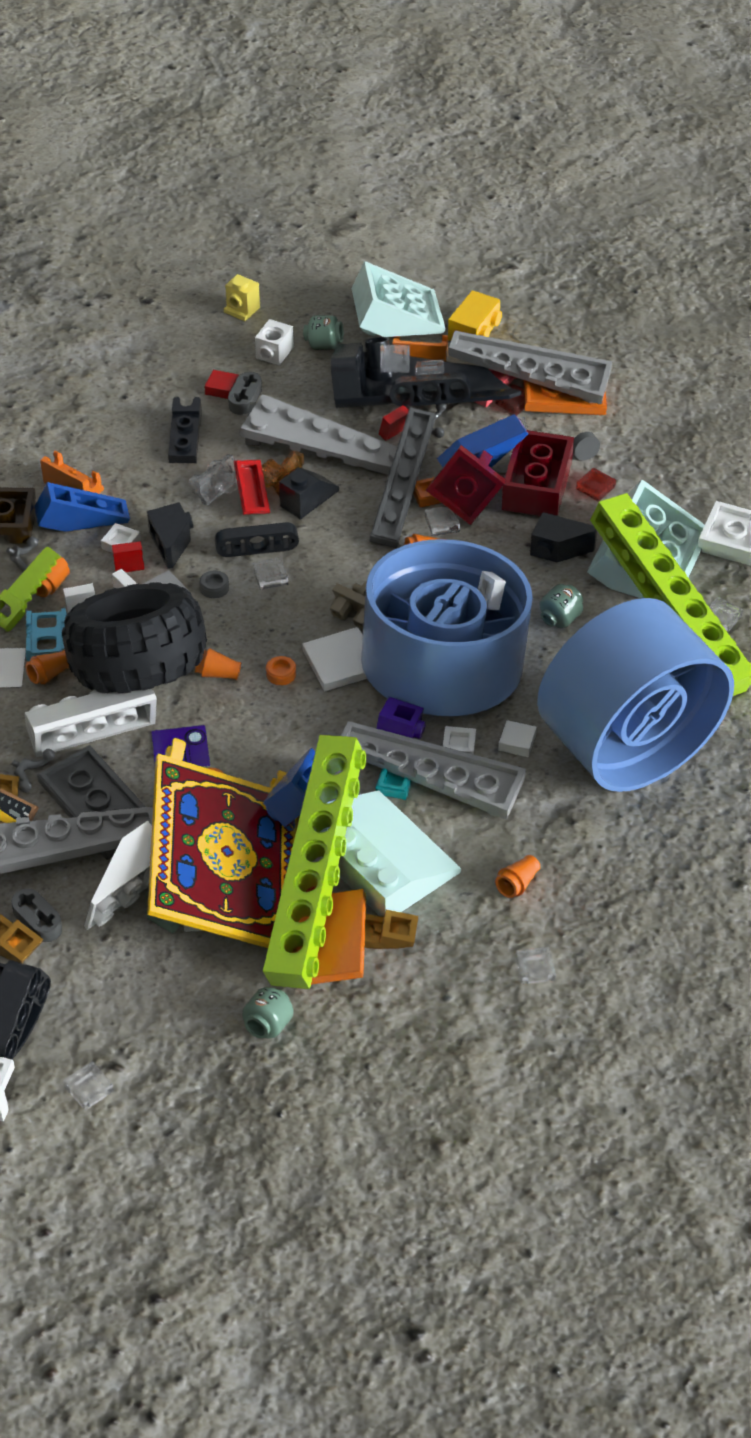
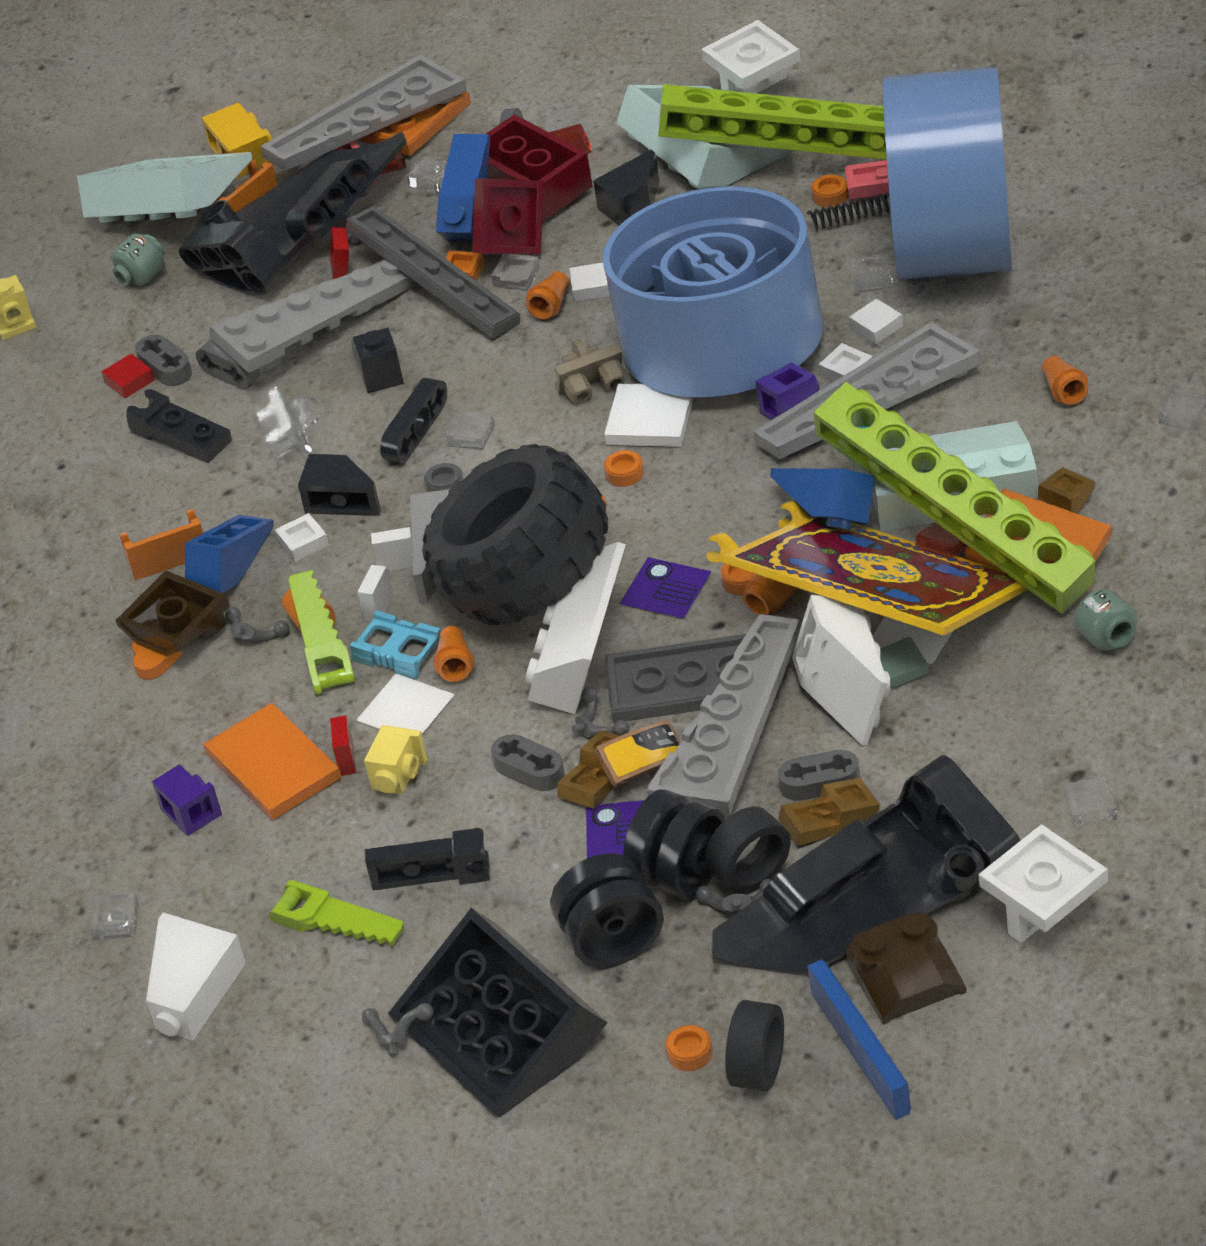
camera: 50 degrees left, 5 degrees down
red tile [112,541,144,572] -> none
red tile [233,460,270,515] -> none
white brick [255,319,294,366] -> none
clear orange piece [262,450,304,497] -> none
clear tile [380,345,410,373] -> none
clear tile [415,359,444,375] -> none
white tile [478,571,506,610] -> none

